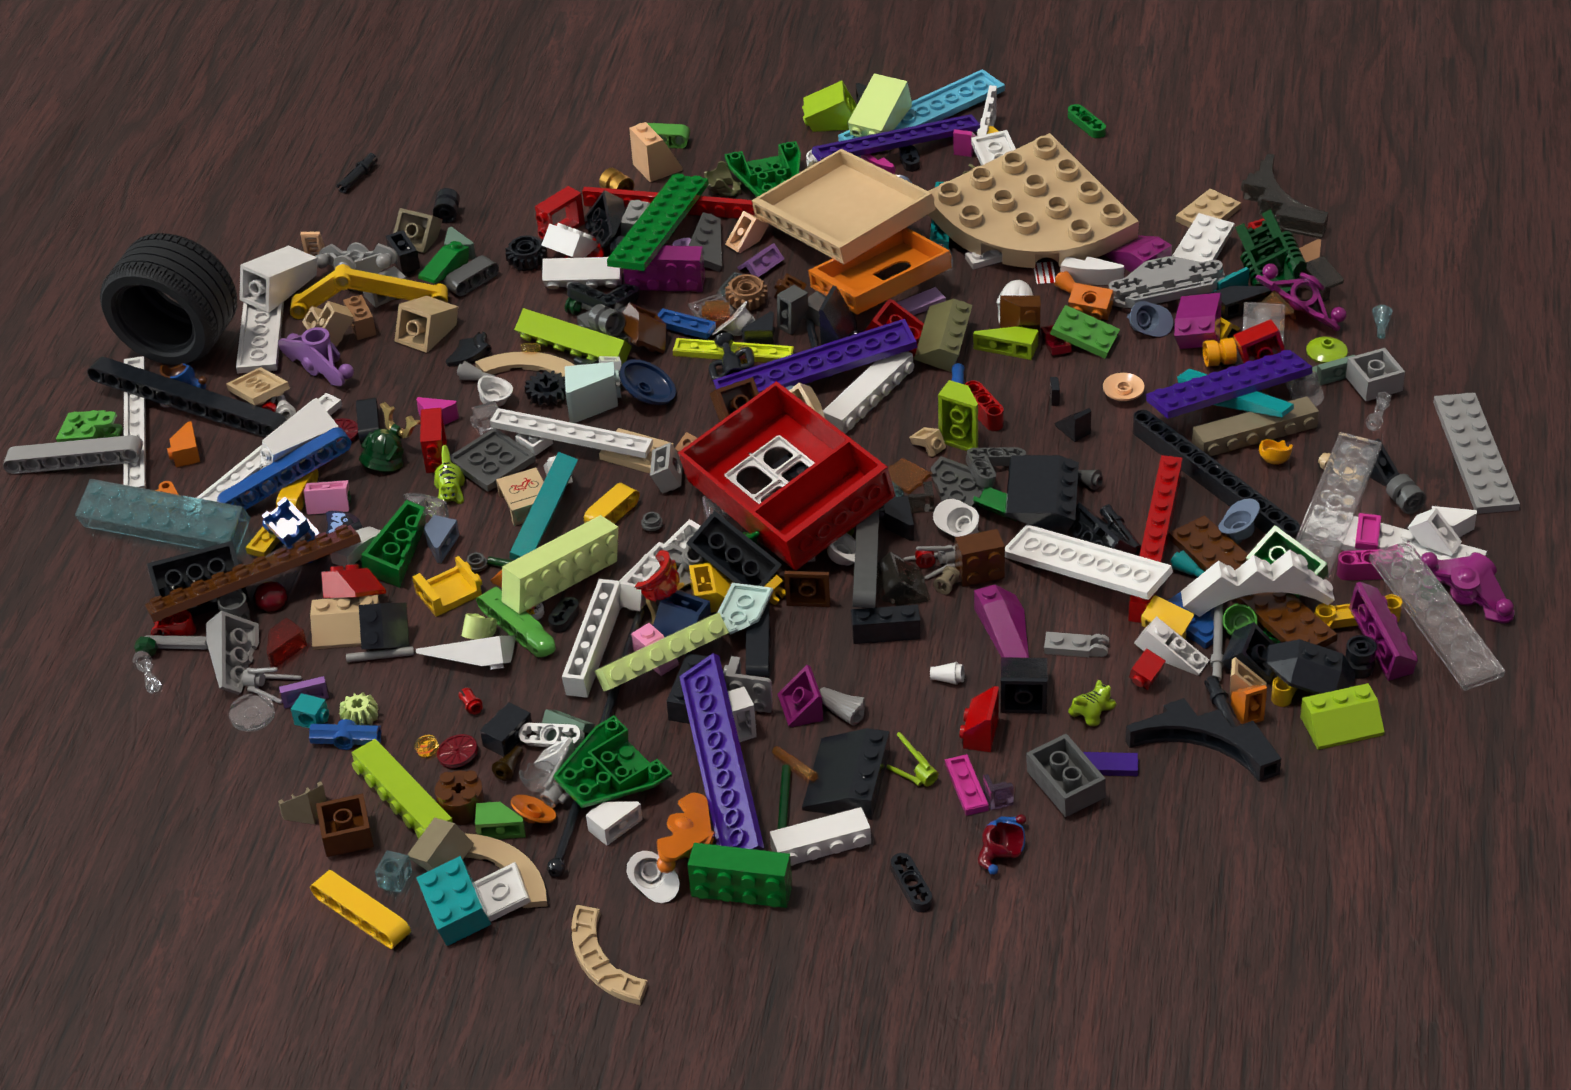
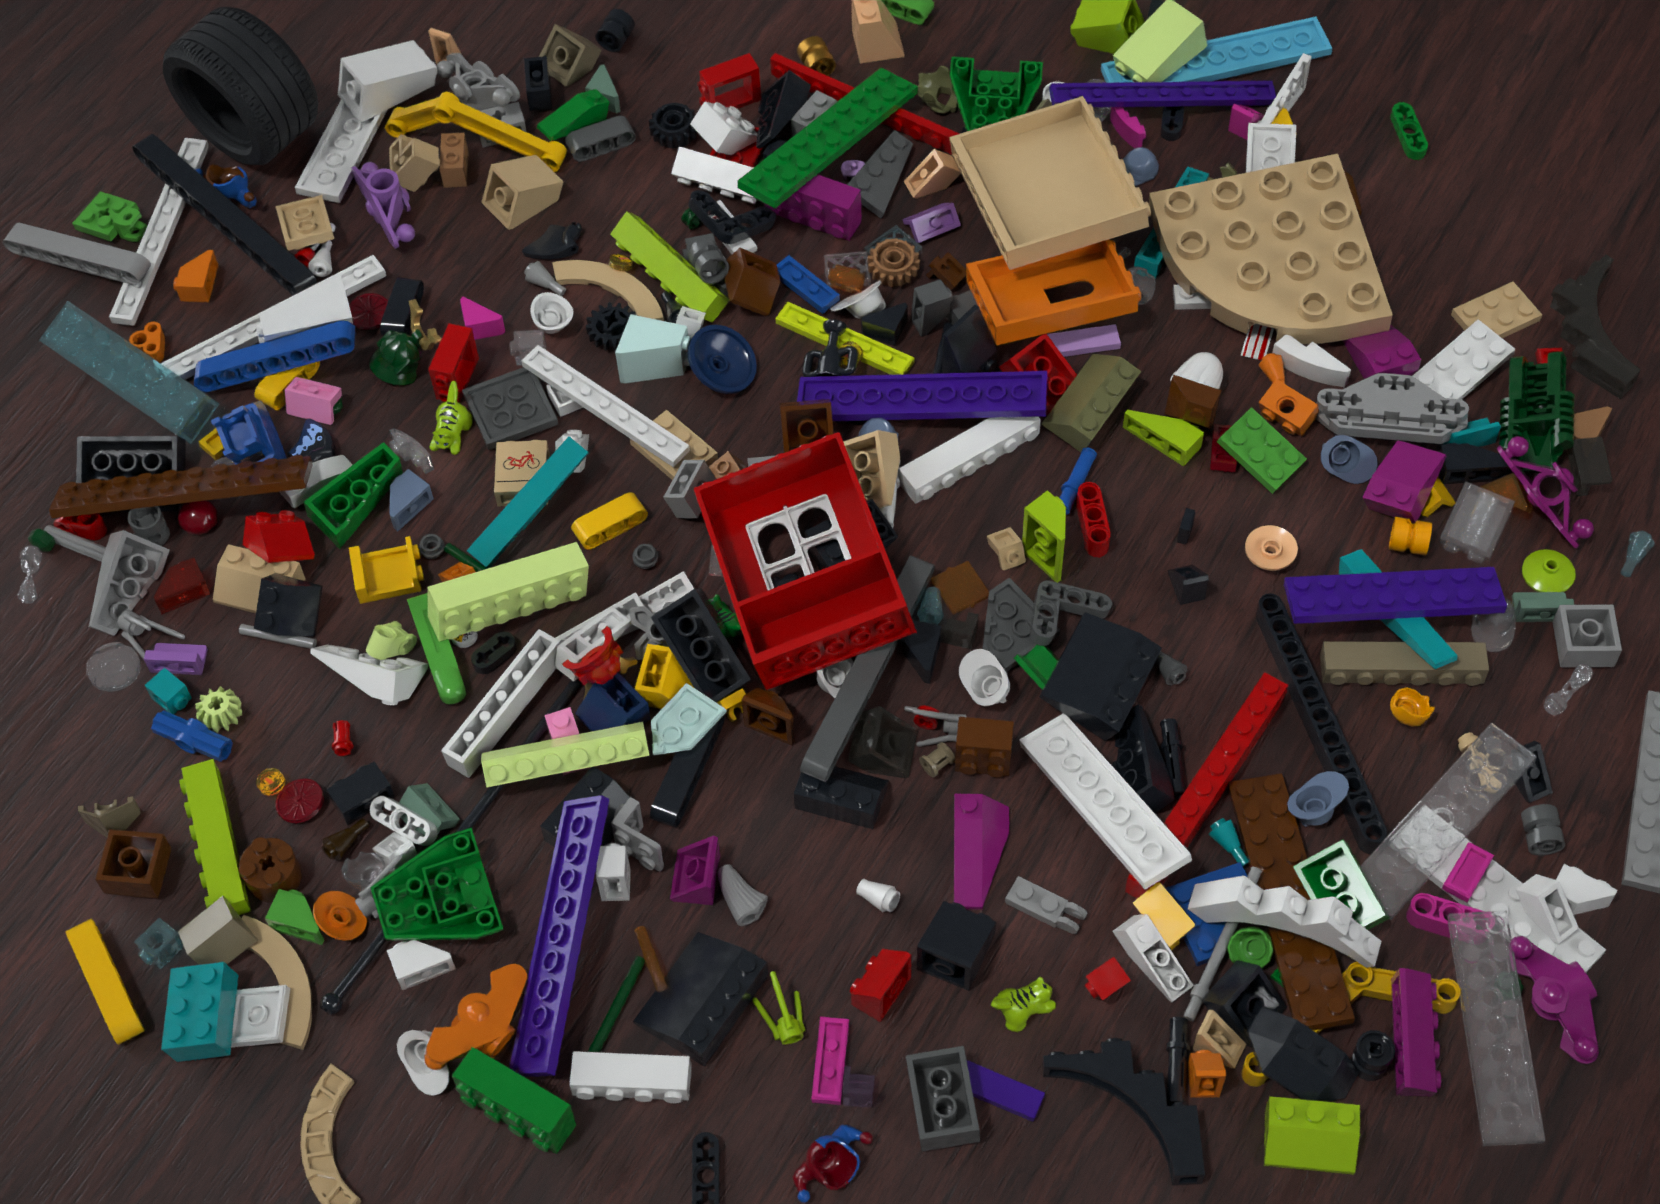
camera: 20 degrees right, 15 degrees up
red slope [1233,319,1285,364] -> none

